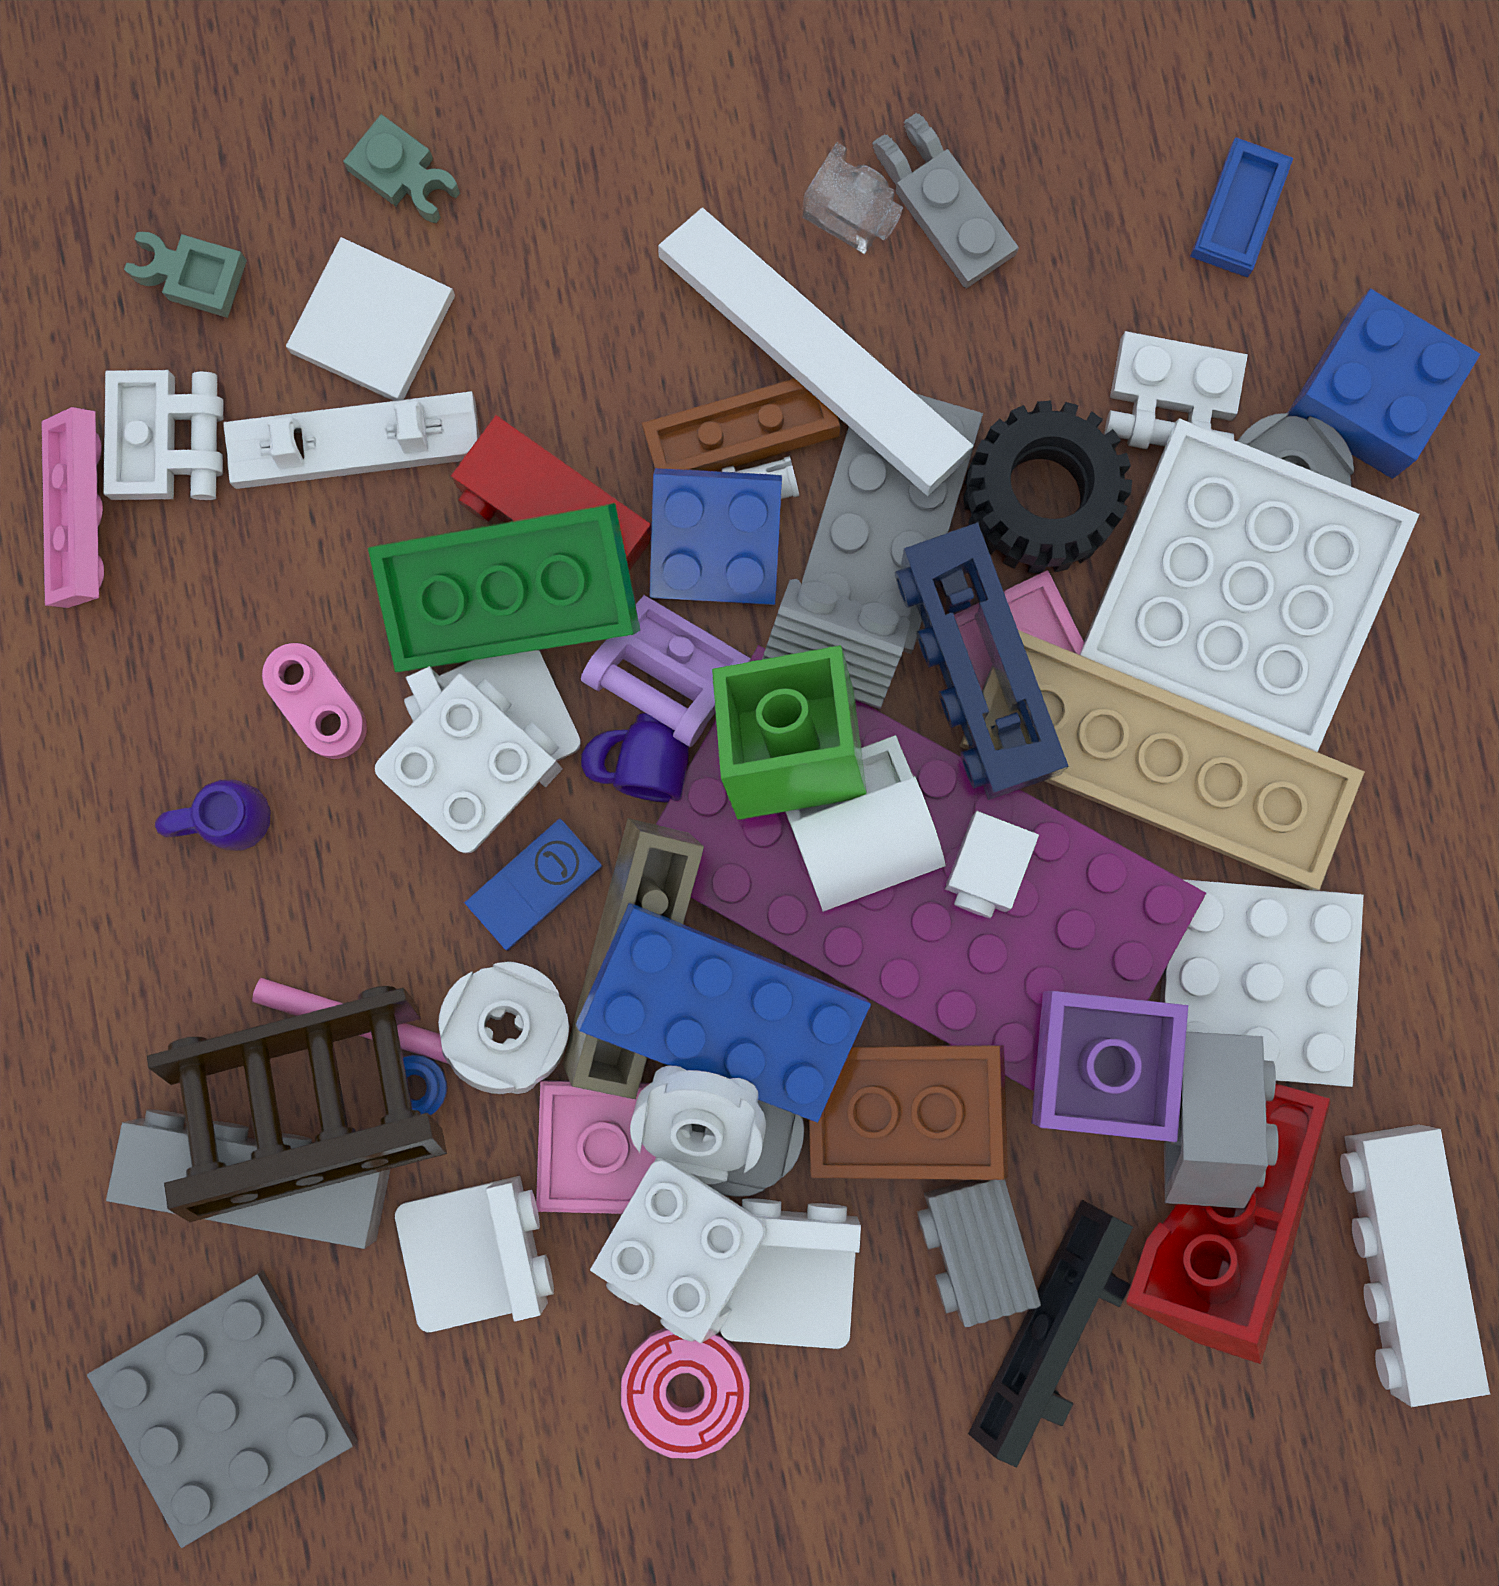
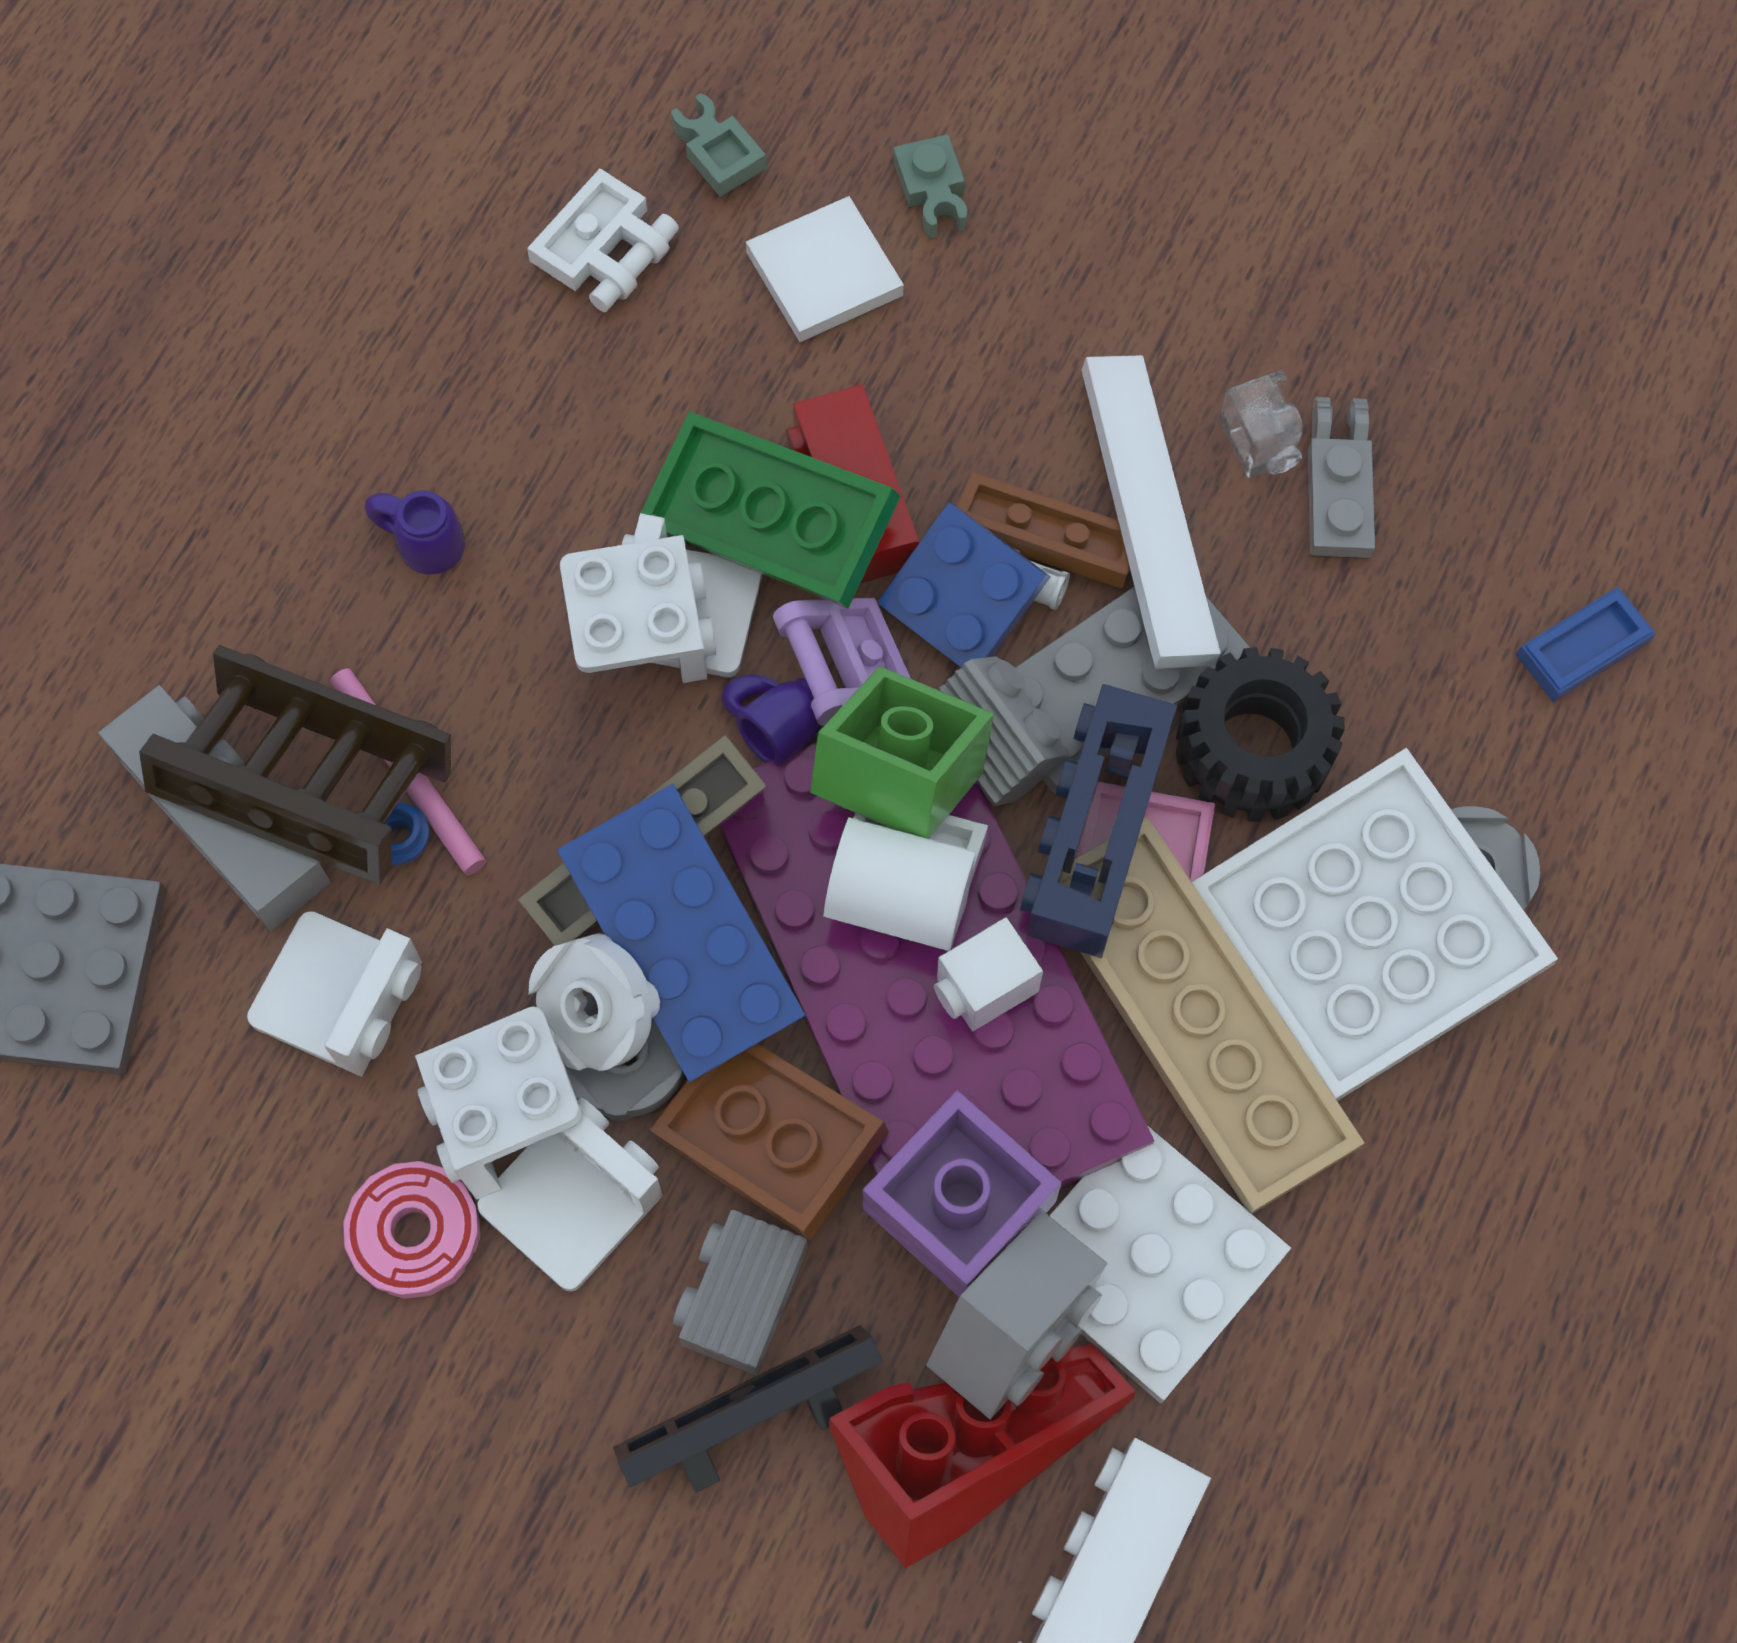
camera: 35 degrees right, 15 degrees down
bright pink plate [42,407,104,608] -> none
white hinge [223,391,480,489] -> none
bright pink plate [262,643,367,759] -> none
white plate [438,962,569,1094] -> none
blue tile [464,818,603,951] -> none
bright pink tile [536,1080,656,1214] -> none
white plate [1105,331,1248,449] -> none
blue brick [1287,288,1480,479] -> none

